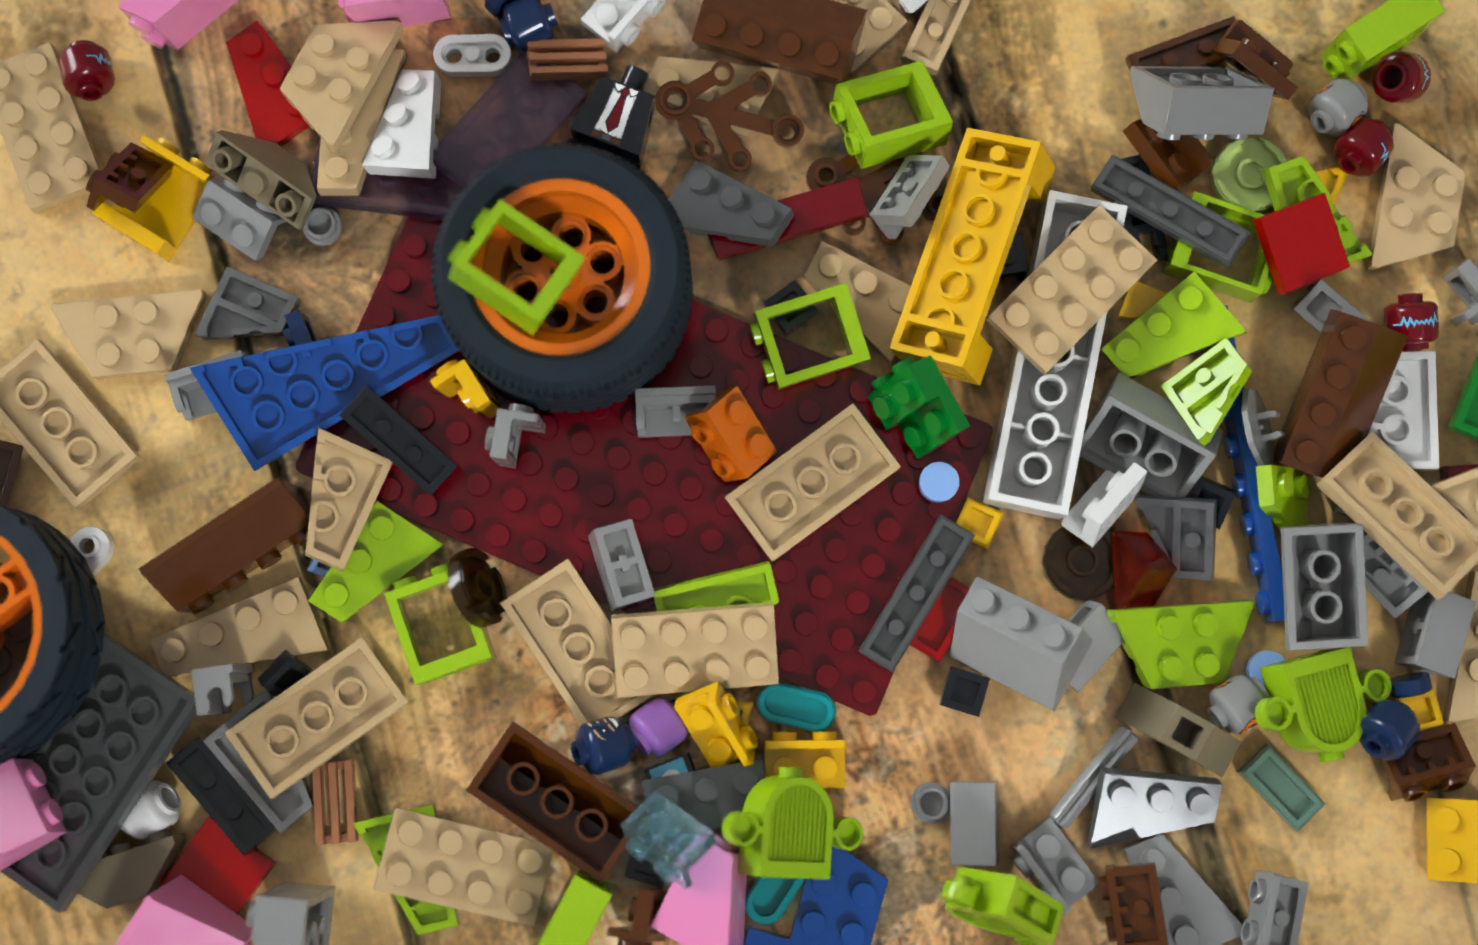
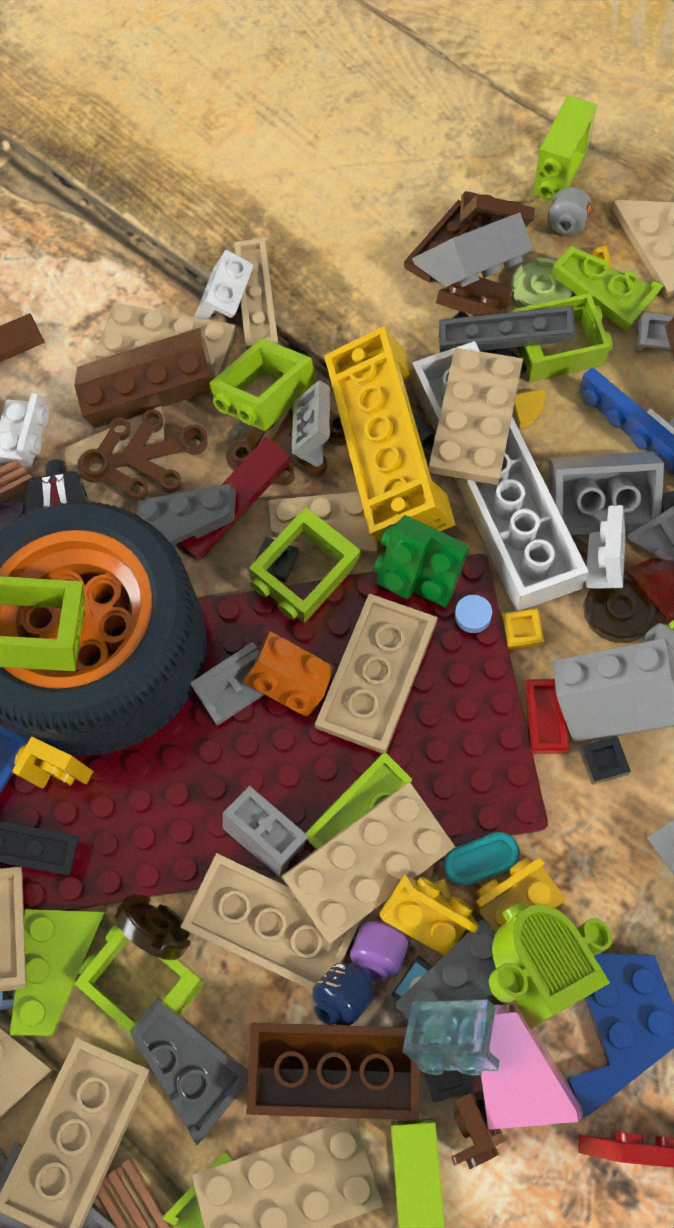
camera: 25 degrees left, 15 degrees down
black plate [258,649,313,696] -> none
light grey bracket [485,404,546,469] -> none
teal tile [745,877,806,924] -> none
dark grey tile [858,515,975,672] -> none
light grey plate [911,782,950,823] -> none
lime wing [1102,271,1248,379] -> none
wing [1161,337,1252,446] -> none
red tile [1253,193,1350,295] -> none
dark red head [1333,118,1394,177] -> none
dark red head [1371,51,1431,103] -> none
none -> dark grey wing [130,997,248,1145]

